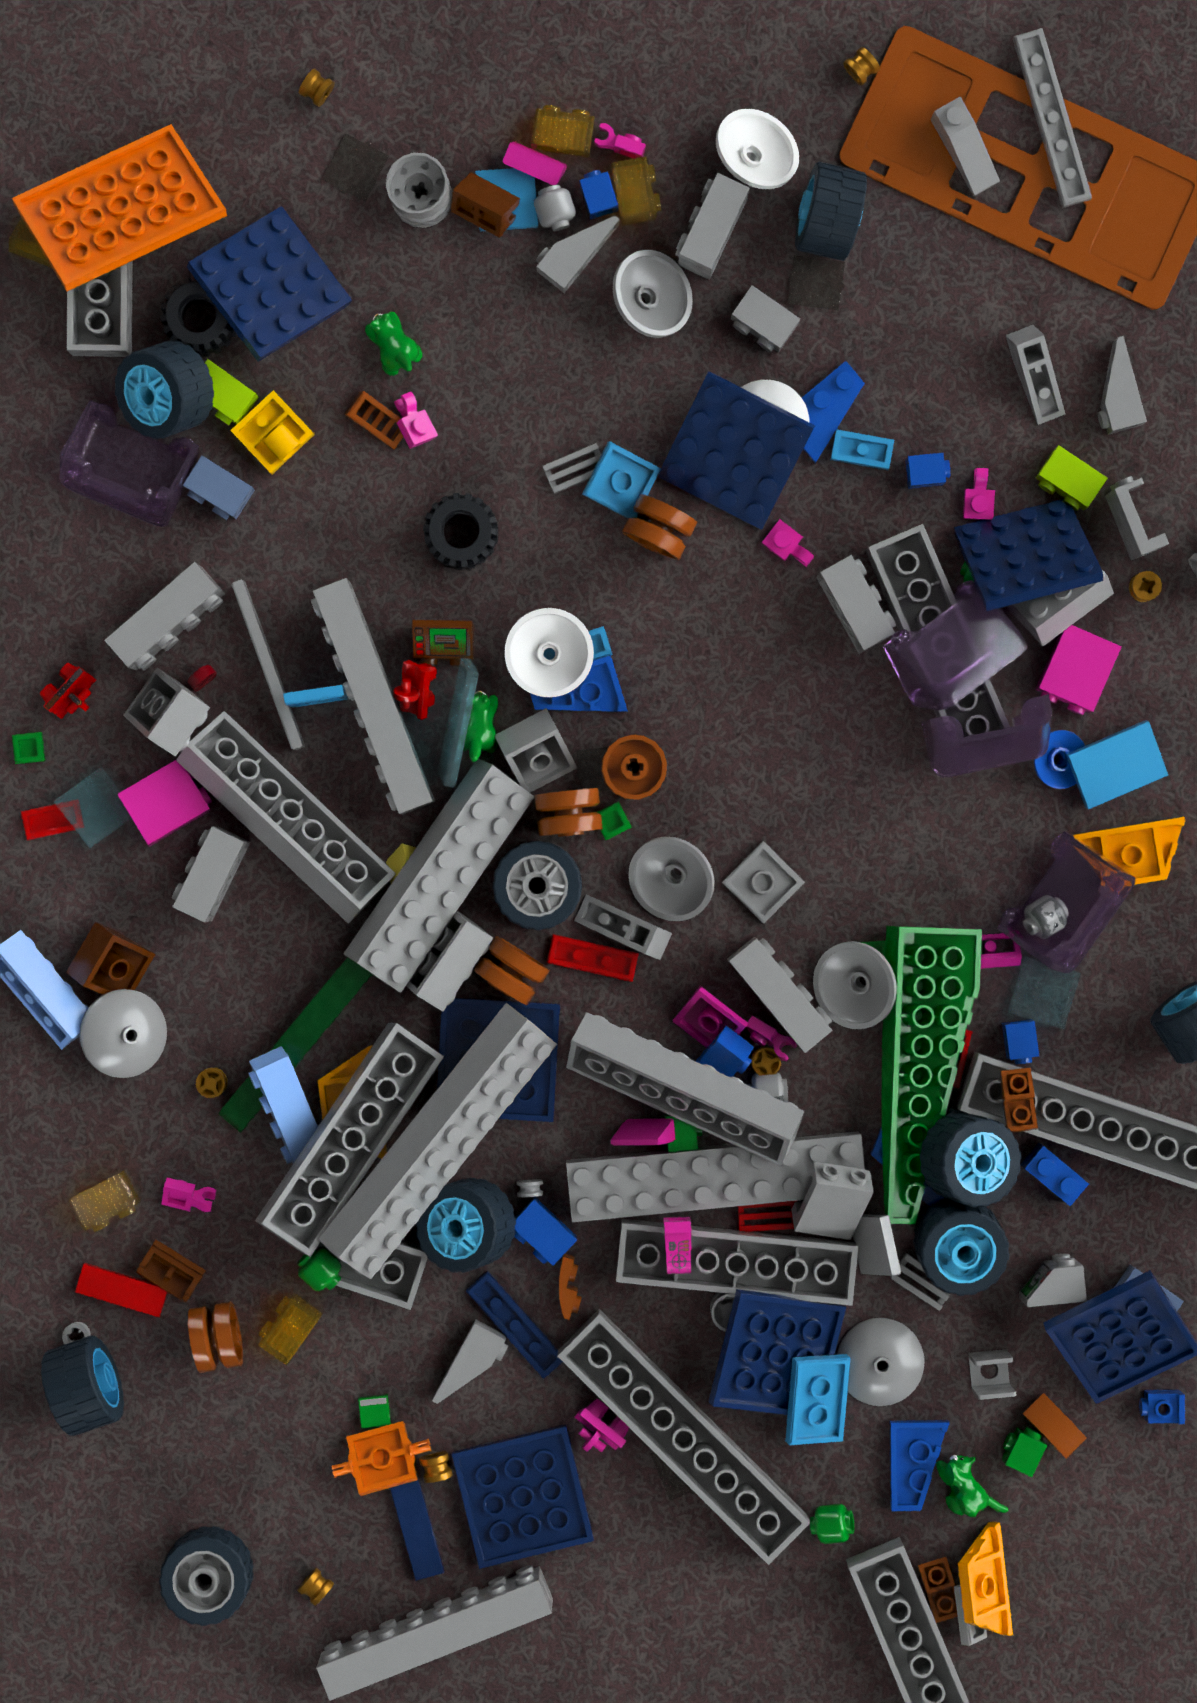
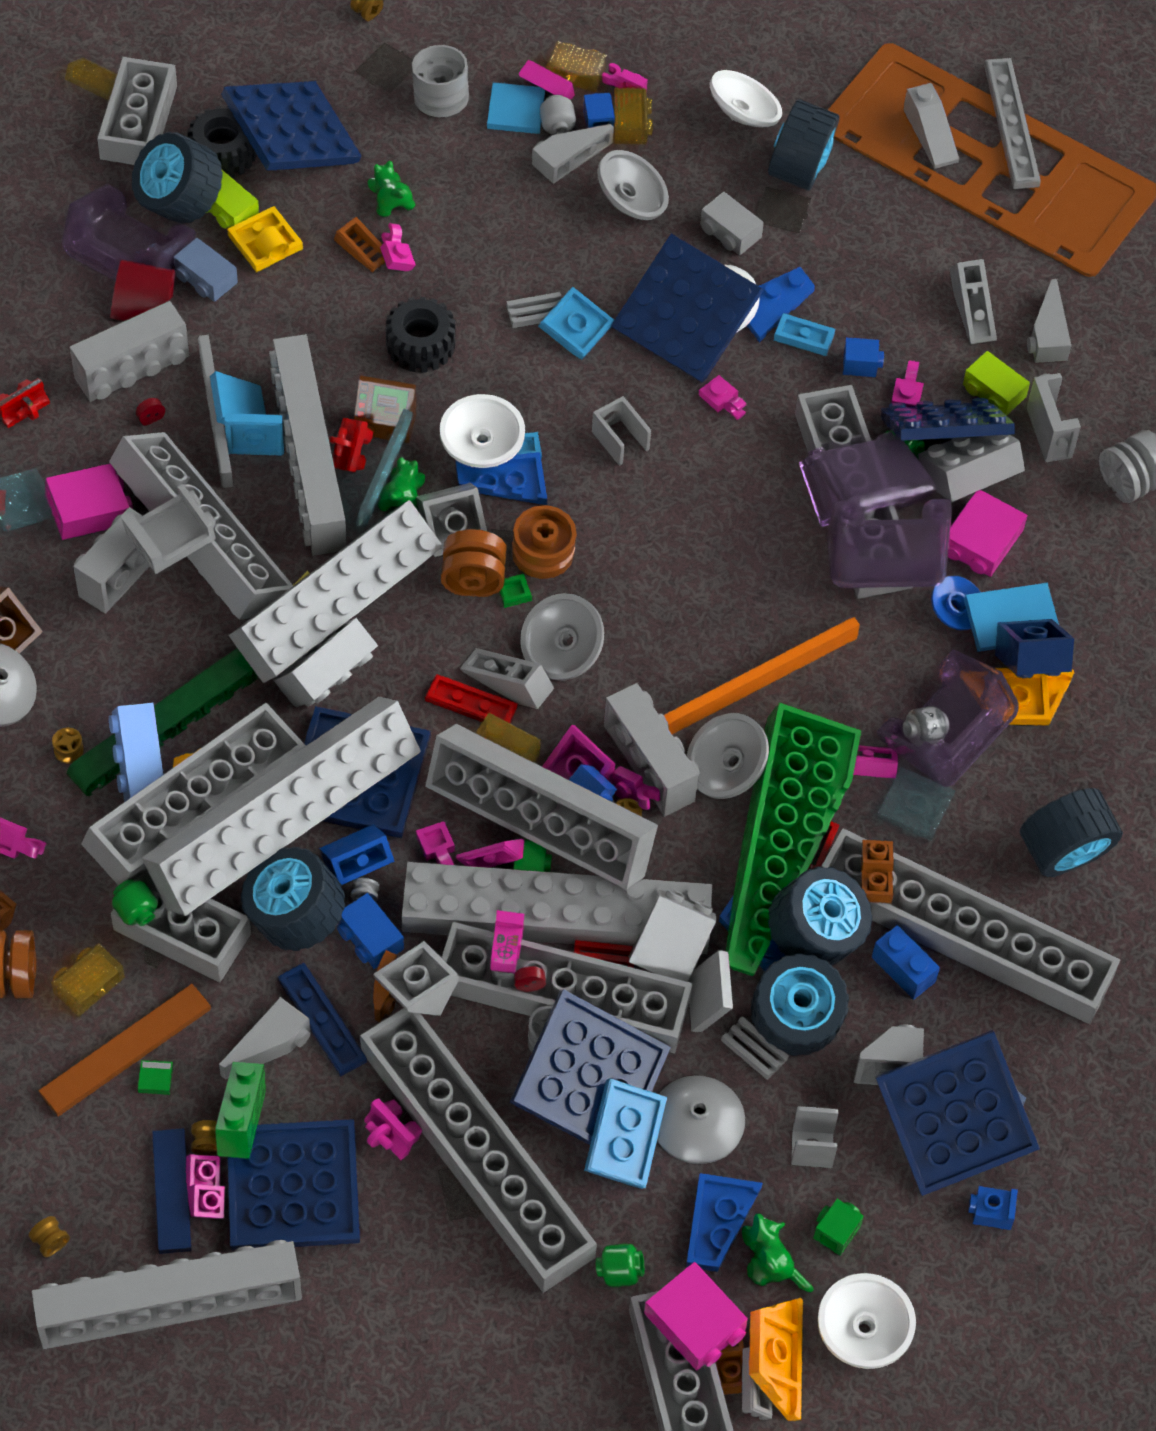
camera: 10 degrees right, 30 degrees down
orange plate [12,124,227,291] -> none
light grey brick [123,667,210,757] -> none
orange plate [331,1421,432,1496] -> none
reddish brown hinge [451,172,520,238] -> none
dark orange wheel [473,935,550,1005] -> none
wheel [493,841,582,930] -> none
dark orange wheel [622,494,697,561] -> none
light grey brick [675,173,750,280] -> none
light grey tile [722,841,805,924] -> none
light grey brick [816,555,896,654] -> none
pearl gold wheel [843,47,880,85] -> none
blue brick [1002,1019,1039,1064] -> none
dark orange slope [1023,1393,1087,1459] -> none
pearl gold wheel [1129,571,1162,602] -> none
none -> dark orange tile [39,984,211,1117]
none -> dark red slope [110,260,175,321]
none -> light grey panel [122,484,216,574]
none -> dark pink slope [186,1154,225,1219]
none -> dark azure tile [210,371,266,425]
none -> green brick [215,1062,266,1159]
none -> blue brick [319,824,395,885]
none -> light grey slope [373,941,460,1016]
none -> dark pink plate [416,821,455,865]
none -> clear yellow brick [476,713,541,763]
none -> dark red tile [514,966,546,992]
none -> light grey piece [592,396,651,466]
none -> dark pink brick [644,1262,748,1371]
none -> orange tile [664,617,860,734]
none -> white dish [818,1273,916,1369]
none -> dark blue brick [995,619,1074,678]

